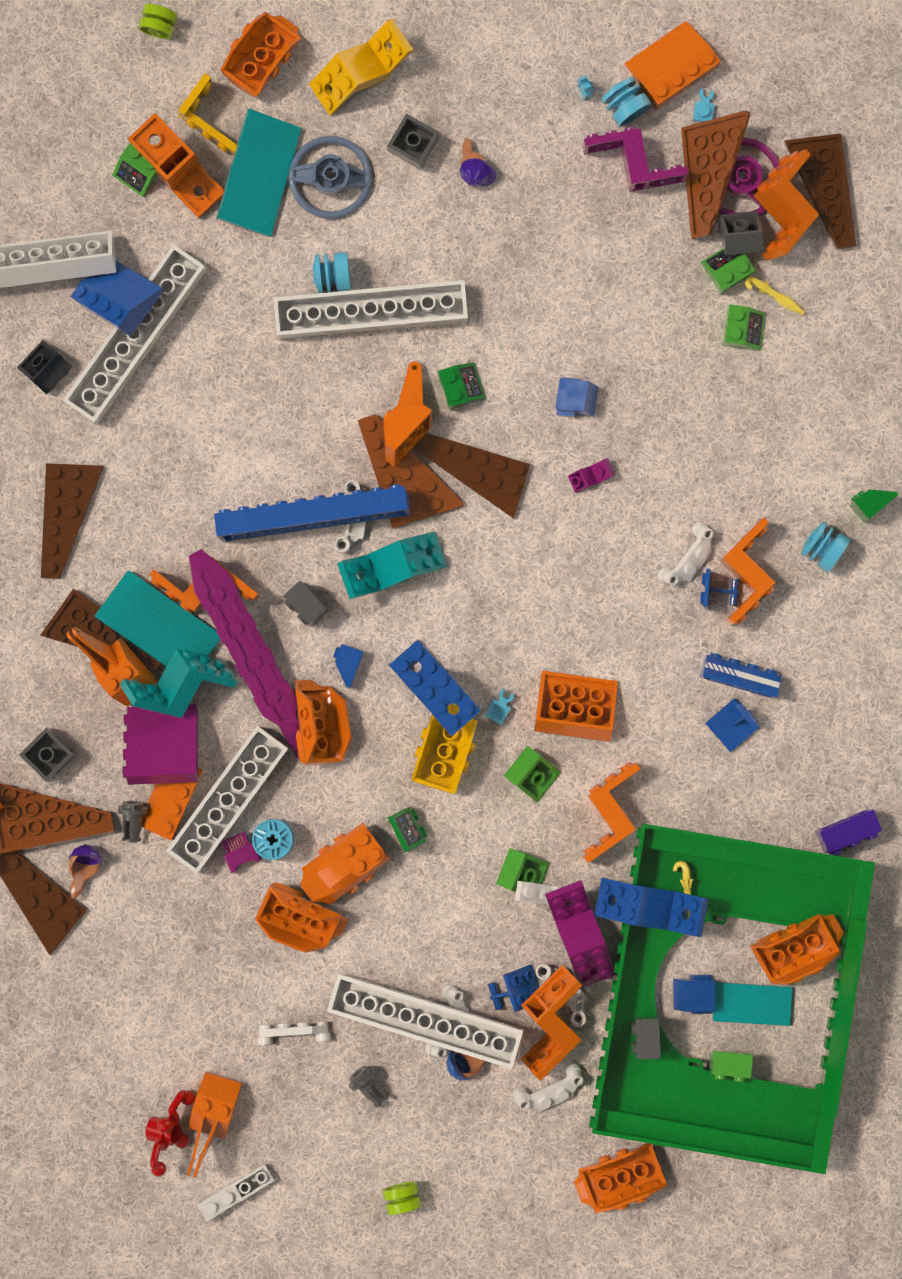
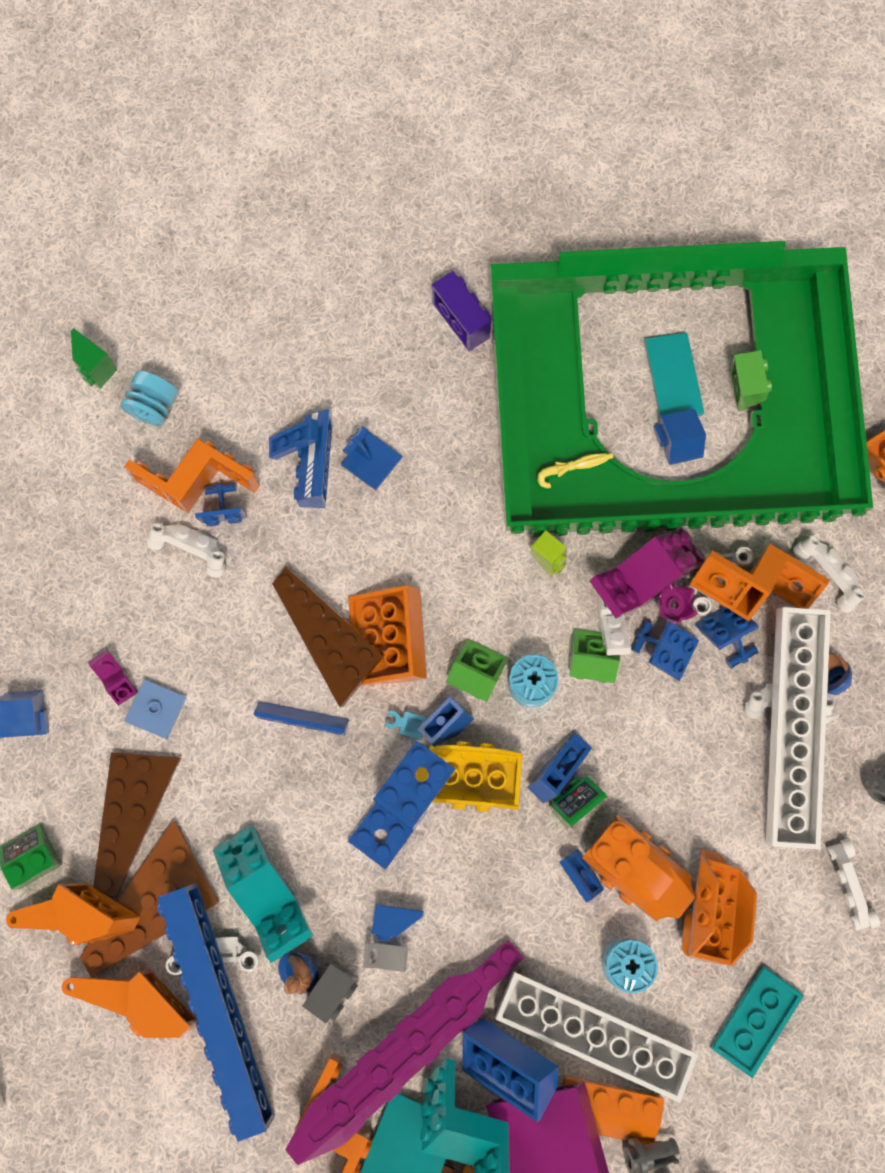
camera: 105 degrees left, 10 degrees down
magenta piece [222,831,262,873] -> none
orange slope [295,680,352,766] -> none
orange bracket [582,762,640,863] -> none
blue bracket [594,878,708,937] -> none
dark grey brick [631,1016,661,1059] -> none
orange slope [750,914,844,984] -> none
none -> orange slope [62,969,198,1038]
none -> medium blue plate [124,679,187,740]
none -> blue slope [253,702,349,736]
none -> blue plate [269,418,319,460]
none -> reddish brown wing [272,567,385,708]
none -> piece [278,952,319,995]
none -> light grey bracket [363,943,408,972]
none -> blue slope [417,696,474,746]
none -> blue slope [462,1018,559,1122]
none -> medium azure wheel [508,654,559,708]
none -> blue slope [527,732,592,804]
none -> lime slope [531,531,567,577]
none -> blue plate [559,849,605,903]
none -> blue plate [631,621,699,681]
none -> magenta piece [658,584,698,625]
none -> teal tile [710,966,804,1079]

